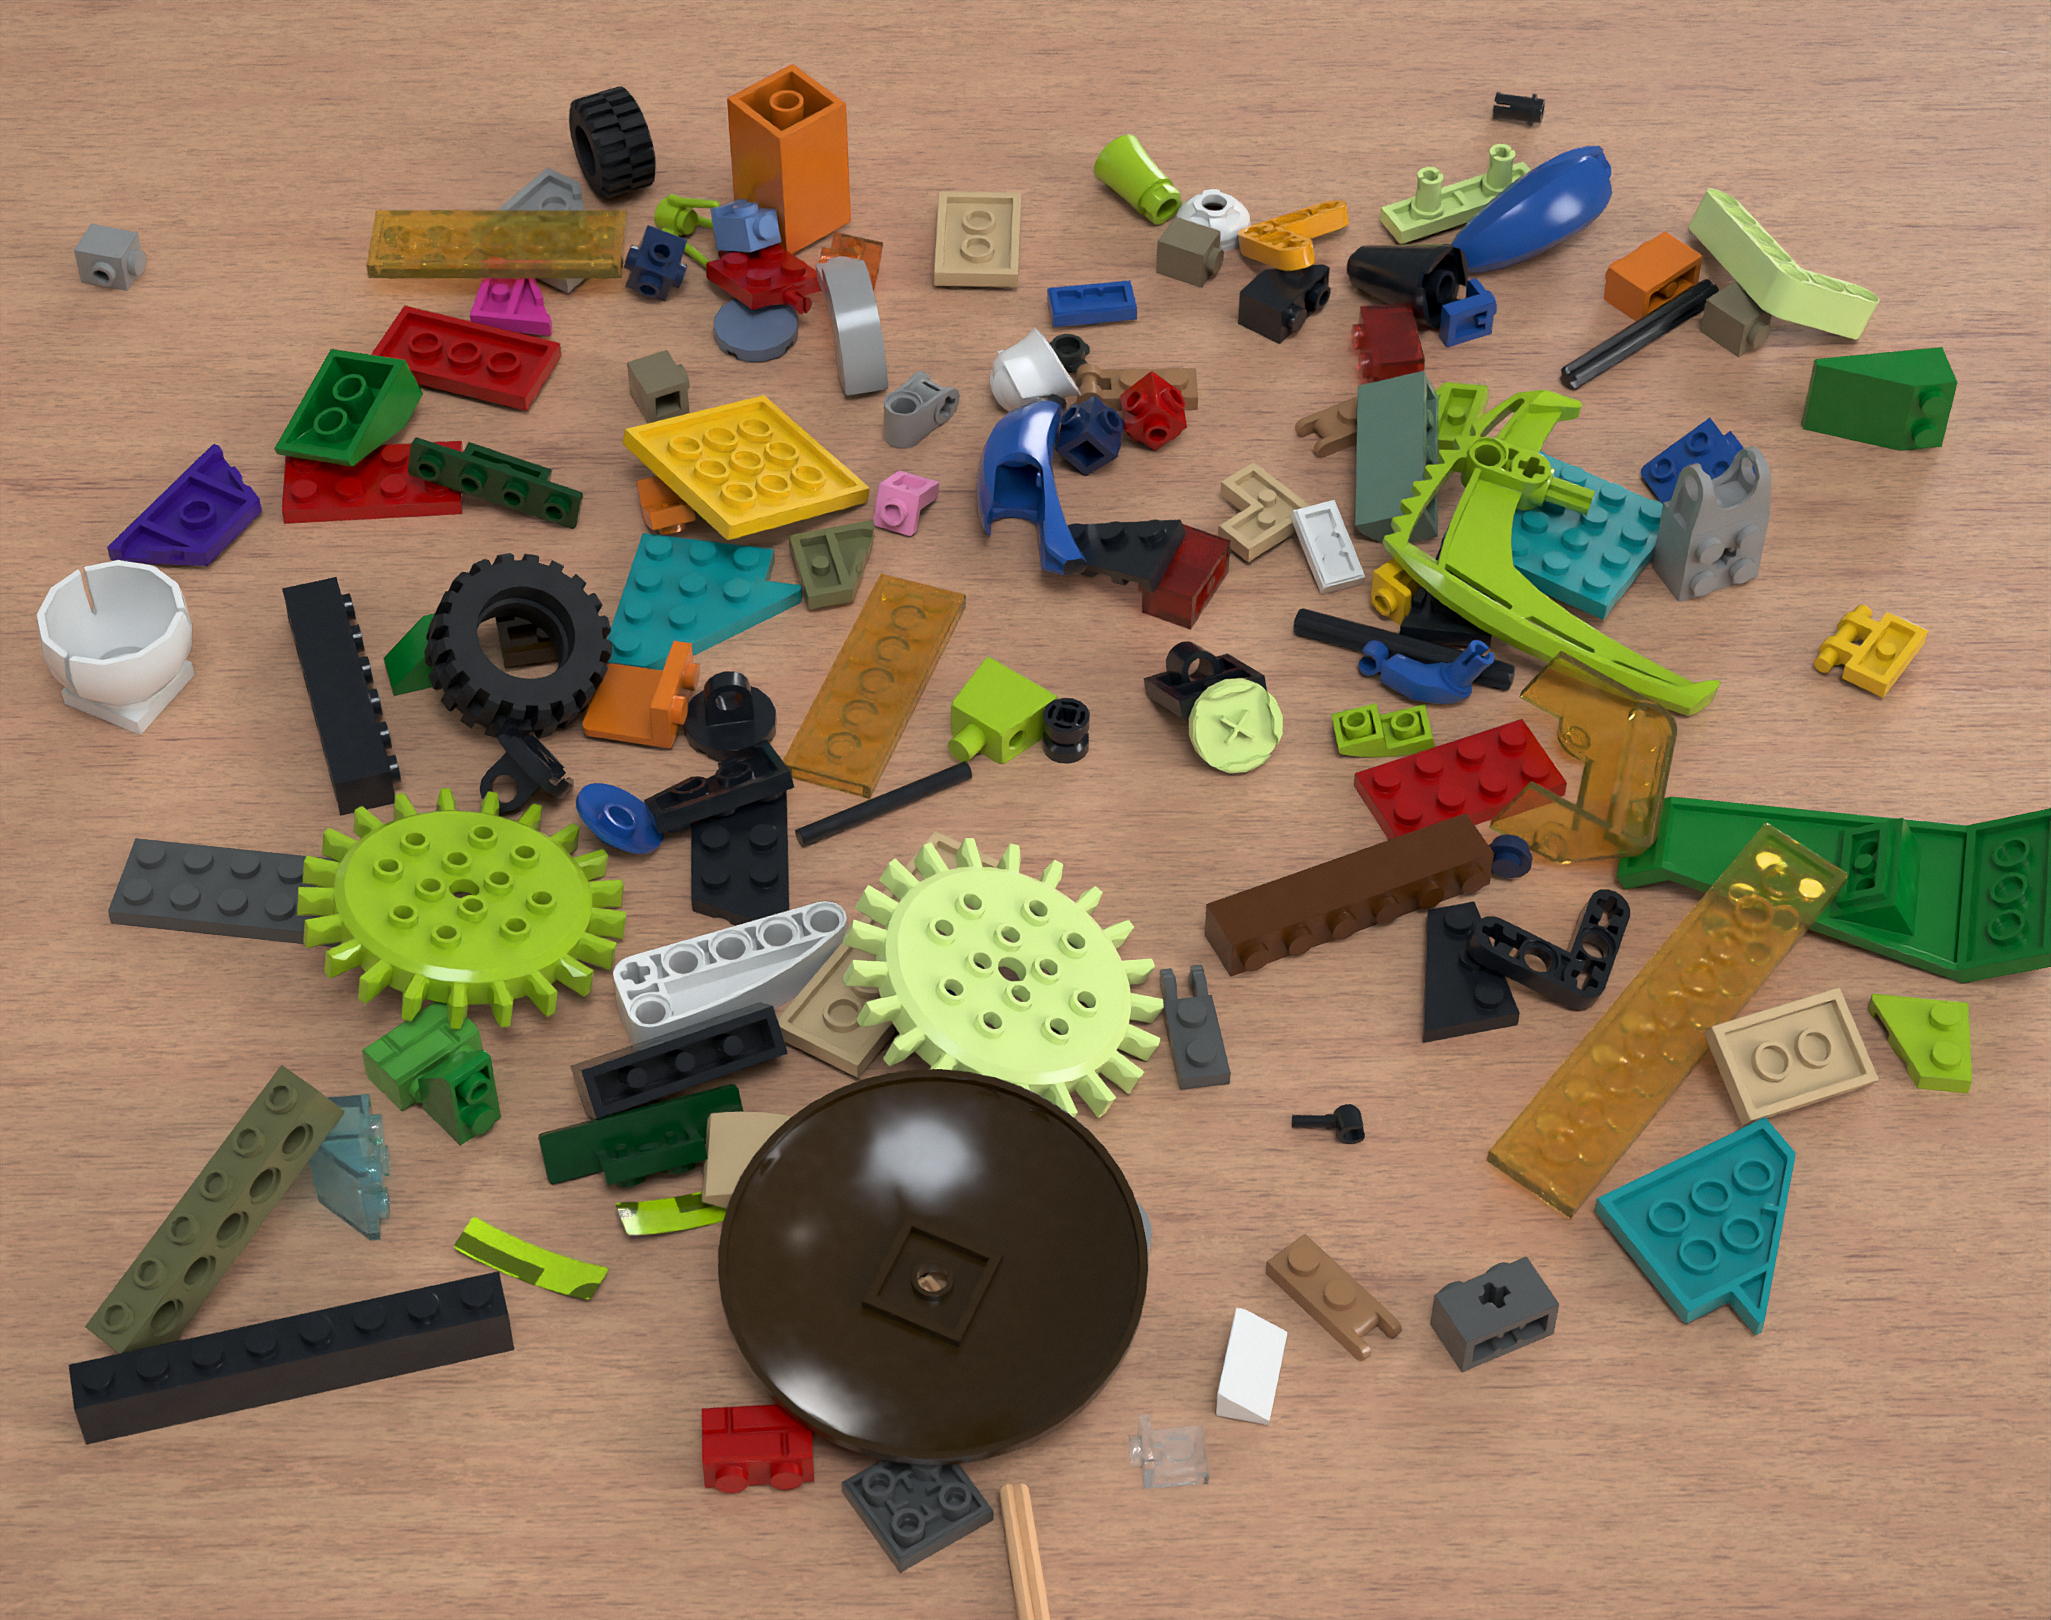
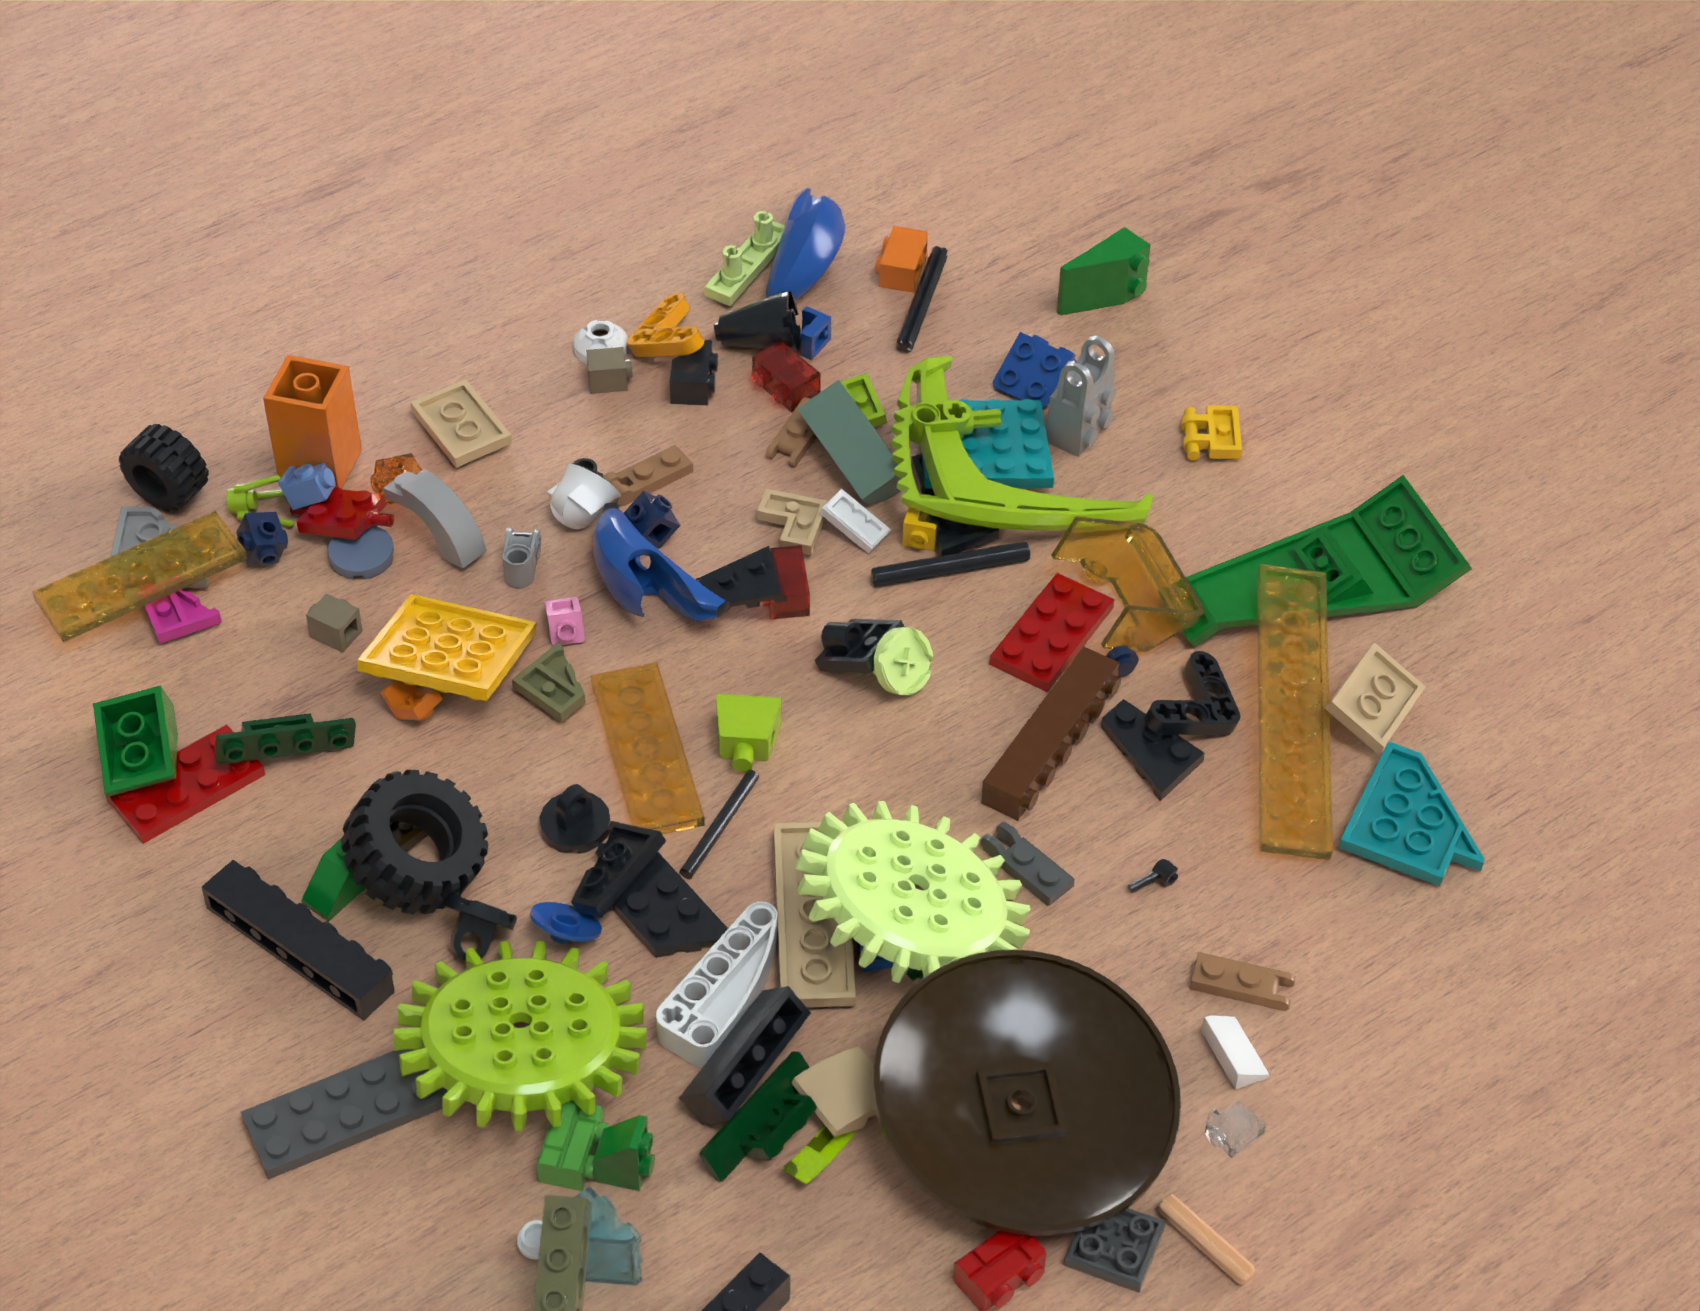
camera: 35 degrees left, 0 degrees up
white plate [36,560,195,735] -> none
dark purple wing [107,444,262,566] -> none
red plate [371,305,562,411] -> none
clear neon green sticker [454,1217,608,1299] -> none
orange bracket [582,641,700,749] -> none
teal wing [606,533,803,671] -> none
black wheel [1043,698,1090,764] -> none
blue plate [1047,280,1137,327] -> none
lime plant [1093,134,1182,225] -> none
red brick [1120,371,1187,451] -> none
lime slope [1331,703,1435,757] -> none
blue arm [1358,640,1495,704] -> none
dark grey brick [1430,1256,1559,1372] -> none
black pin [1493,92,1545,126] -> none
yellowish green beam [1688,188,1880,339] -> none
dark tan brick [1701,281,1771,357] -> none
lime wing [1869,993,1972,1093] -> none

